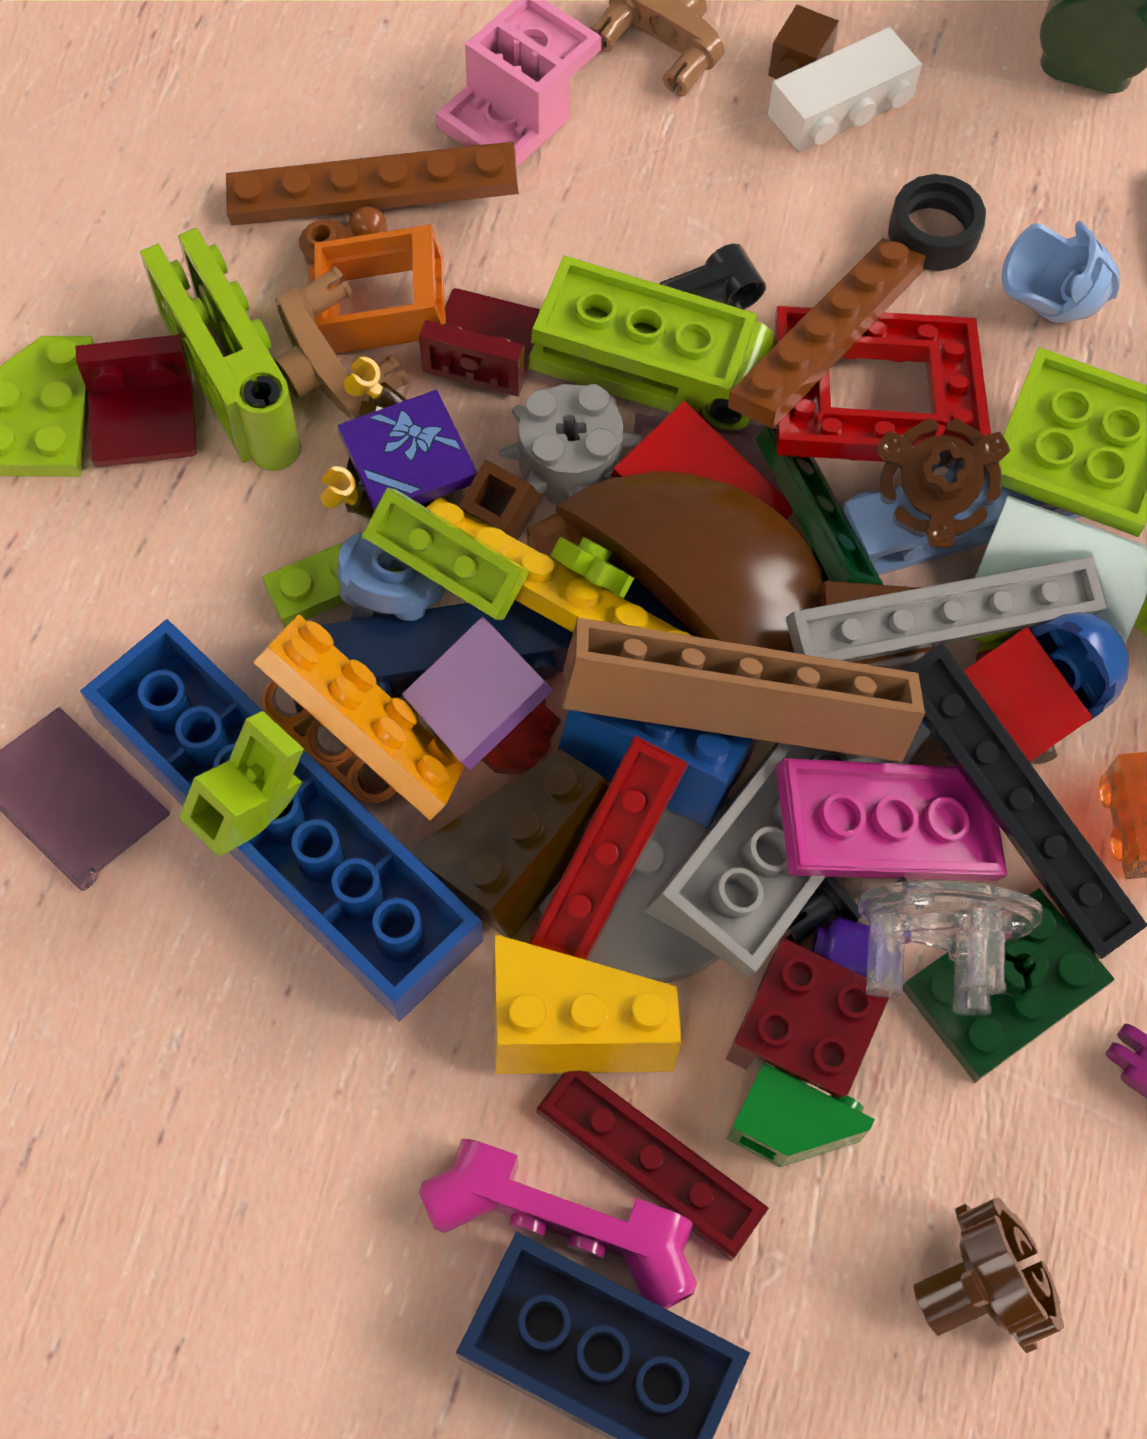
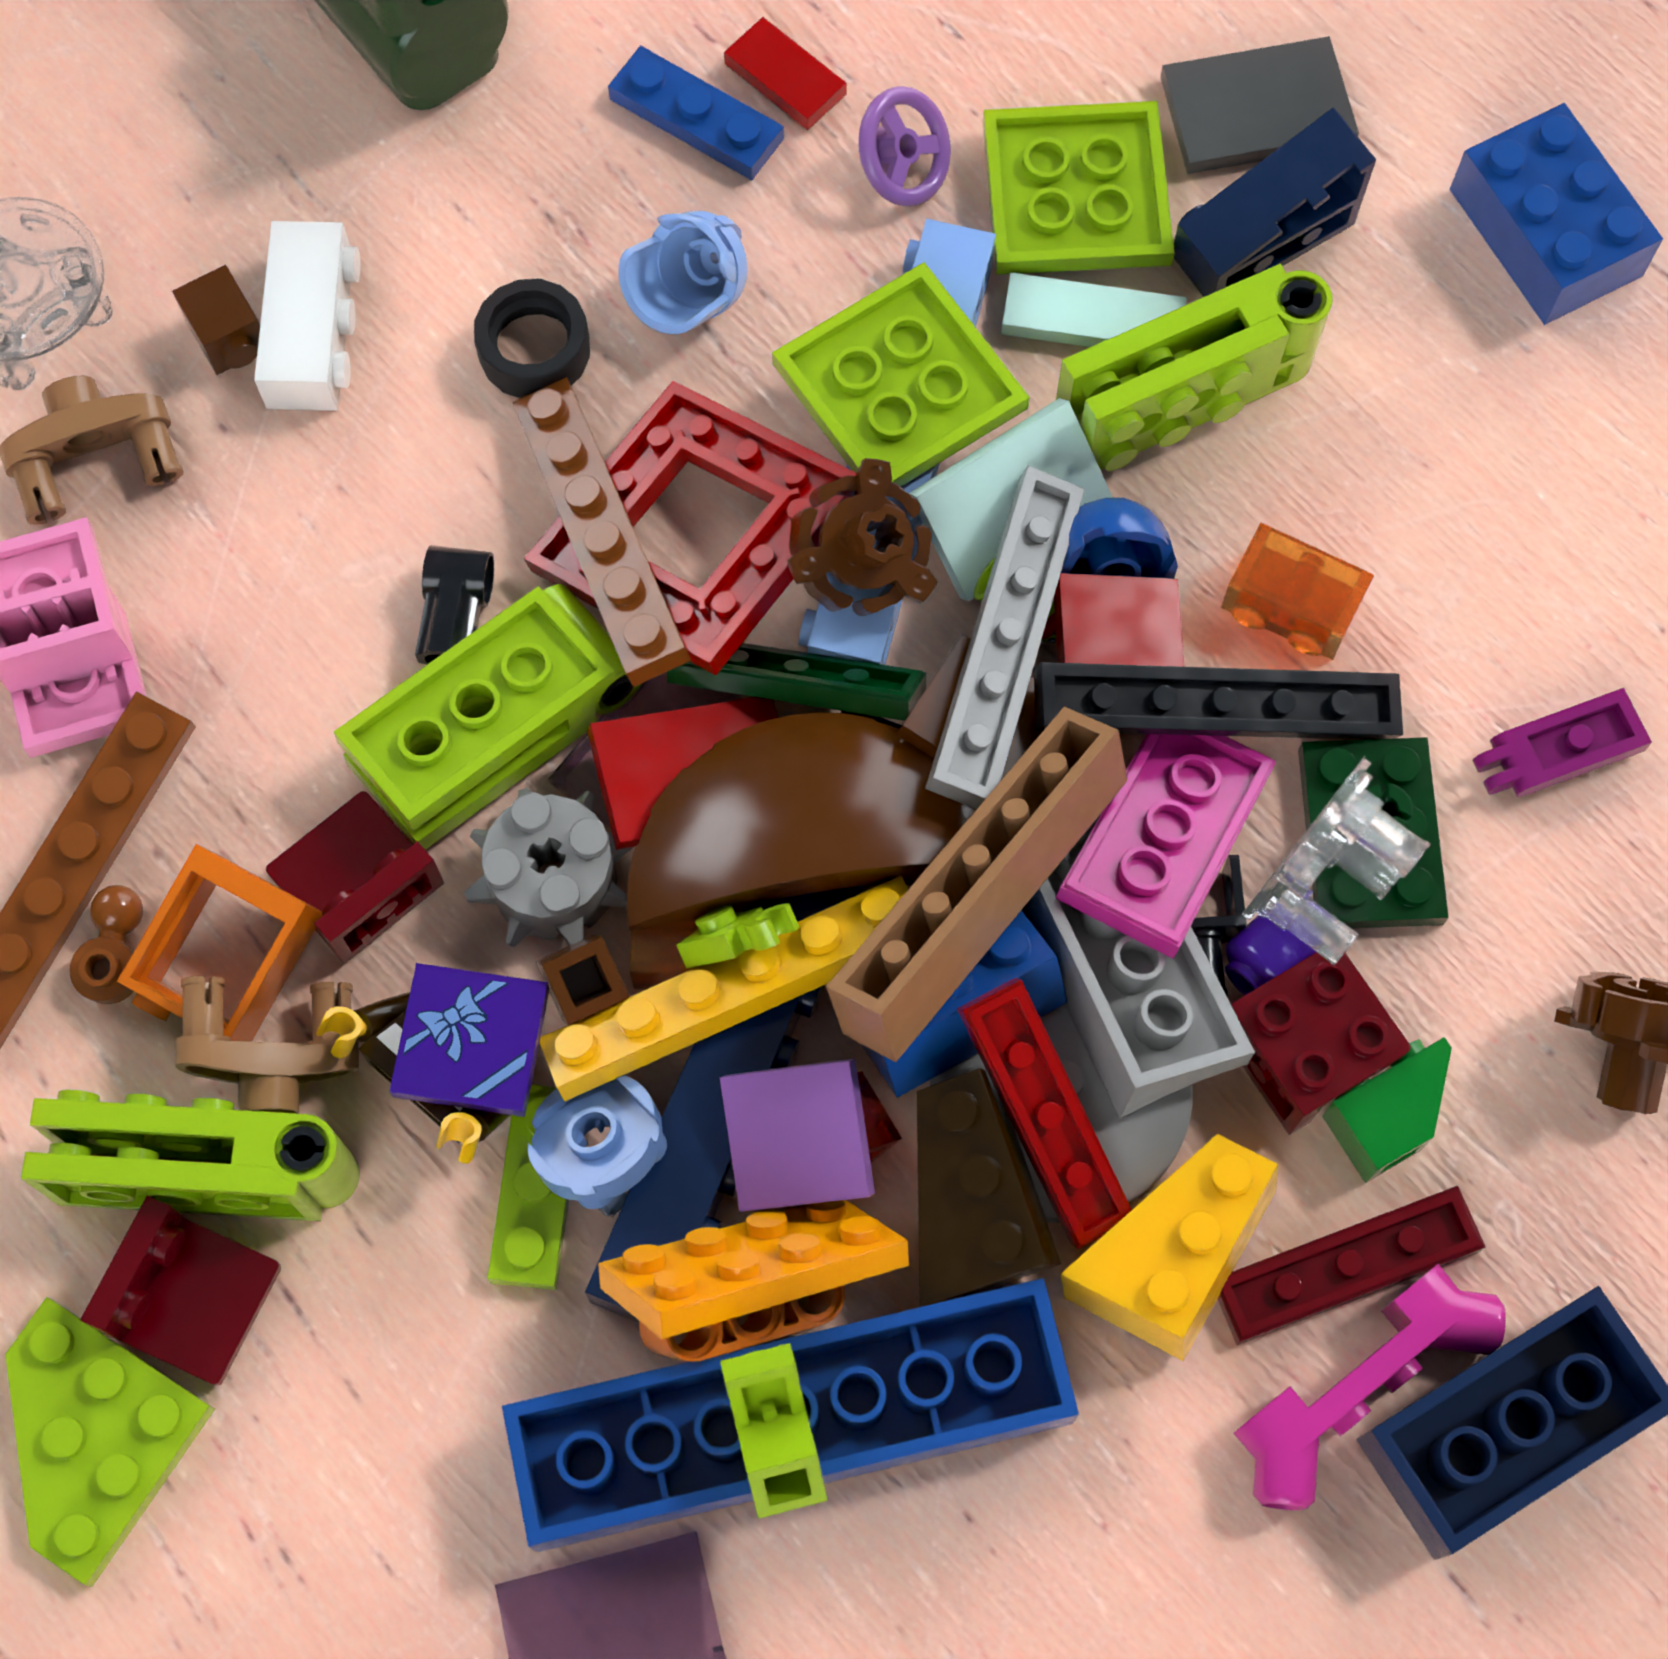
camera: 55 degrees left, 5 degrees up
lime plate [362,488,530,620] -> none

